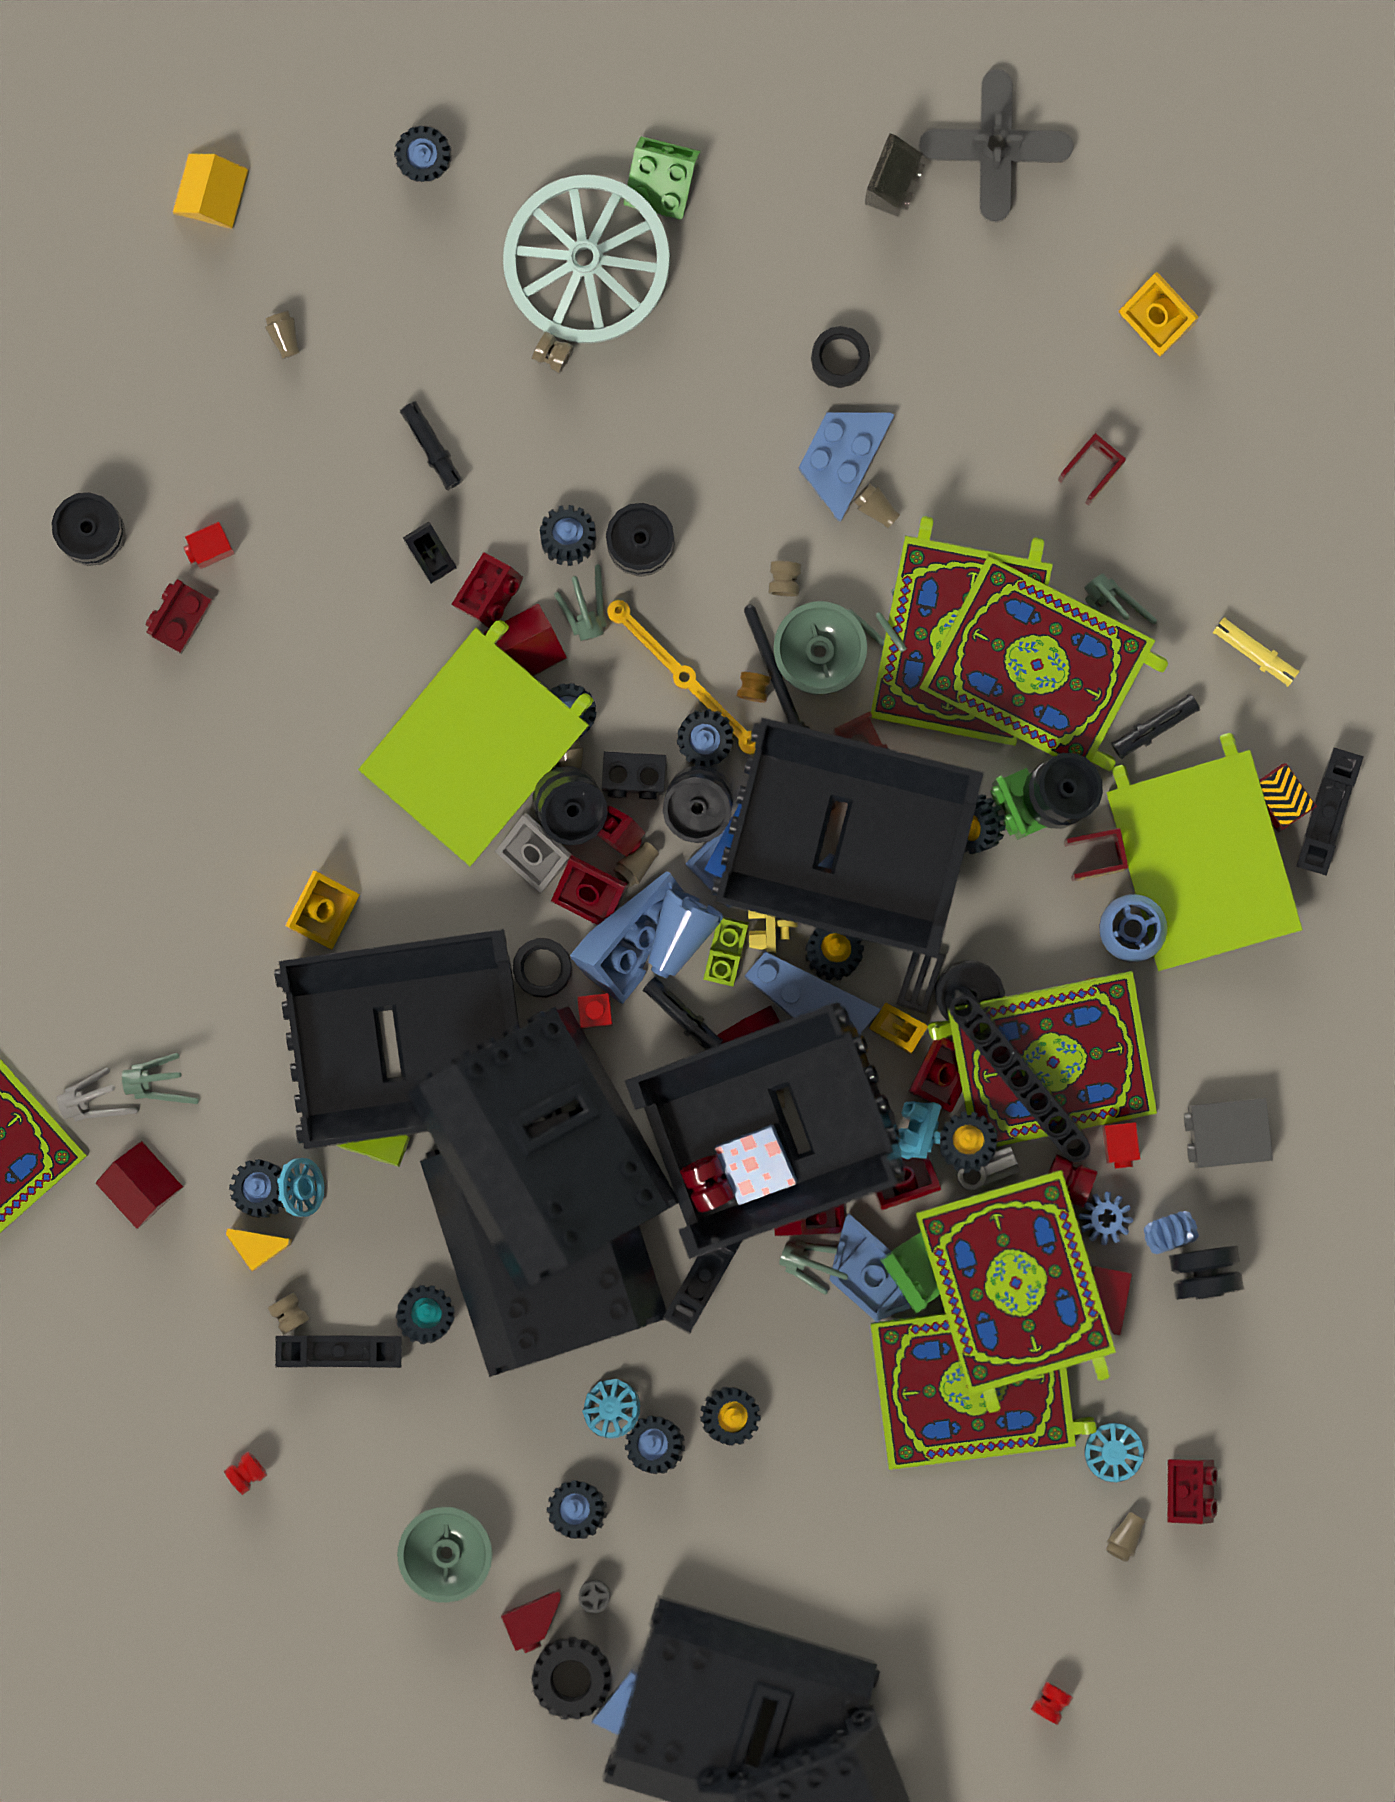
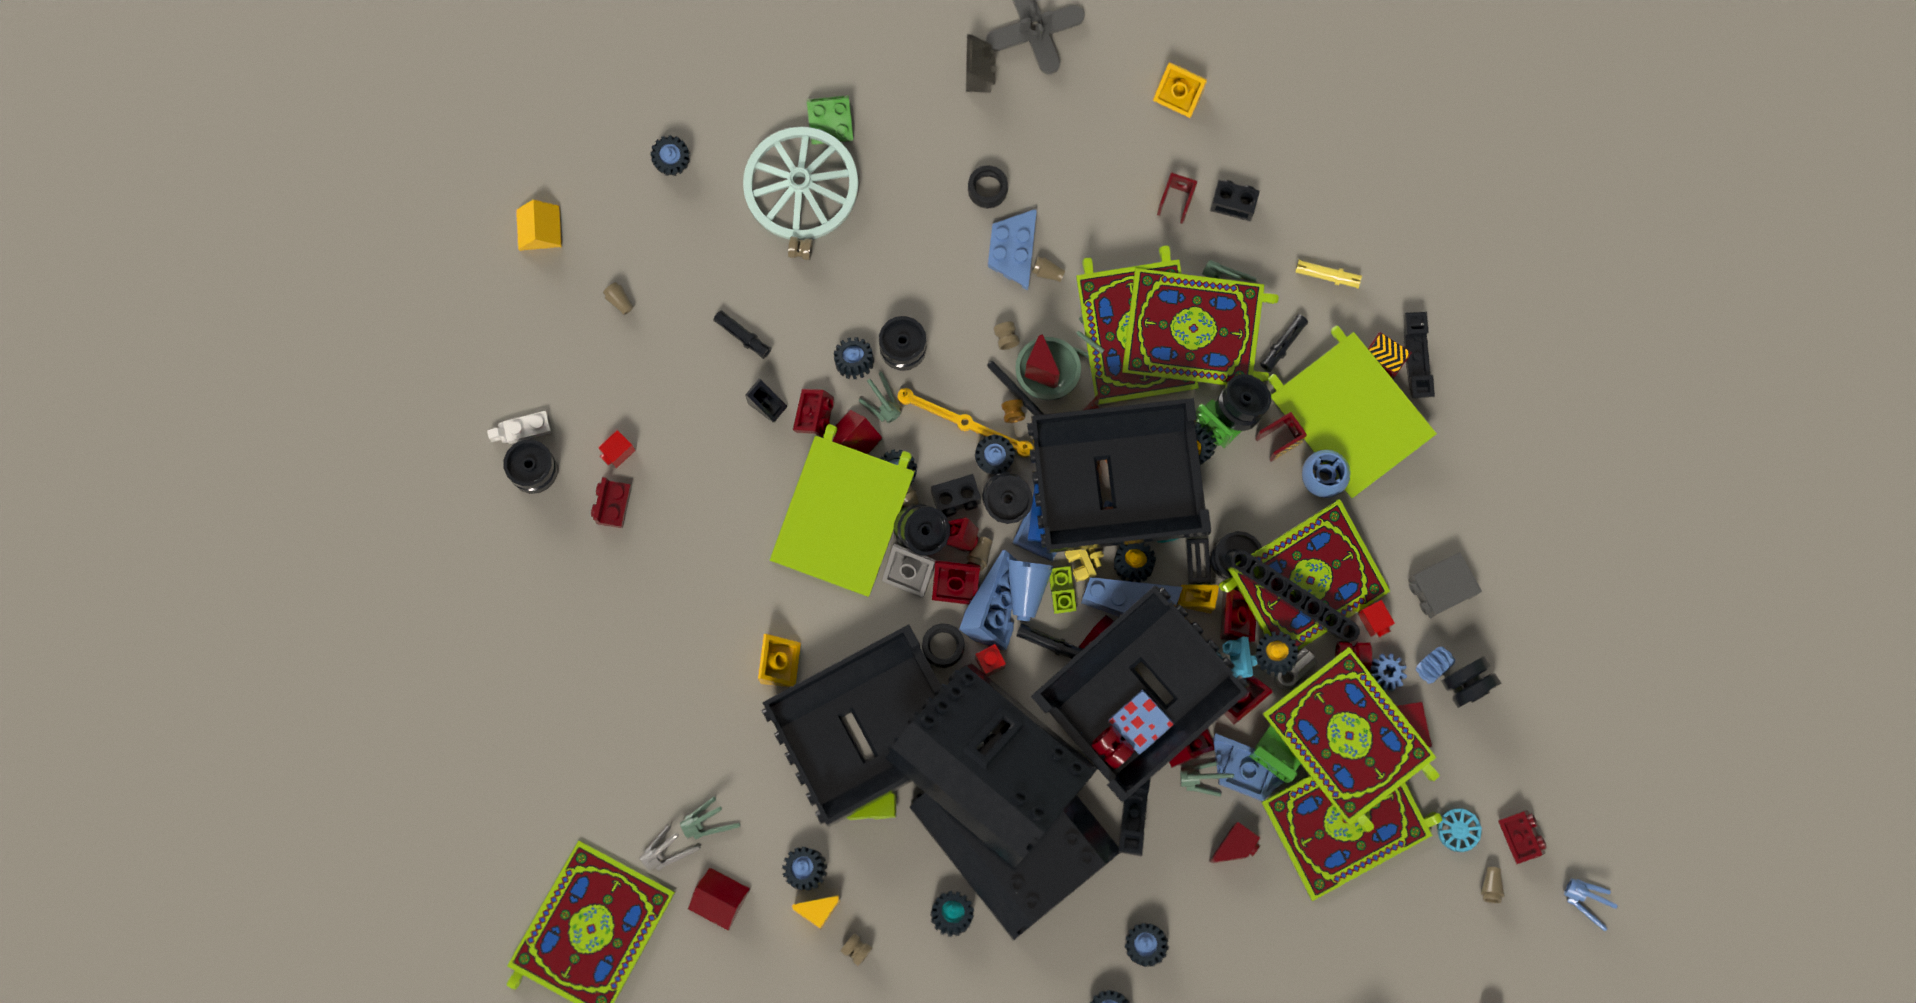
camera: 25 degrees left, 10 degrees down
black slope [275,1335,402,1368] -> none
medium azure wheel [277,1158,325,1217] -> none
medium azure wheel [582,1379,640,1439] -> none
black wheel [700,1386,761,1446] -> none
none -> white hinge [487,411,552,444]
none -> dark red slope [1025,334,1060,389]
none -> dark red slope [1209,822,1260,864]
none -> black brick [1210,180,1260,222]
none -> medium blue plant [1564,878,1618,931]

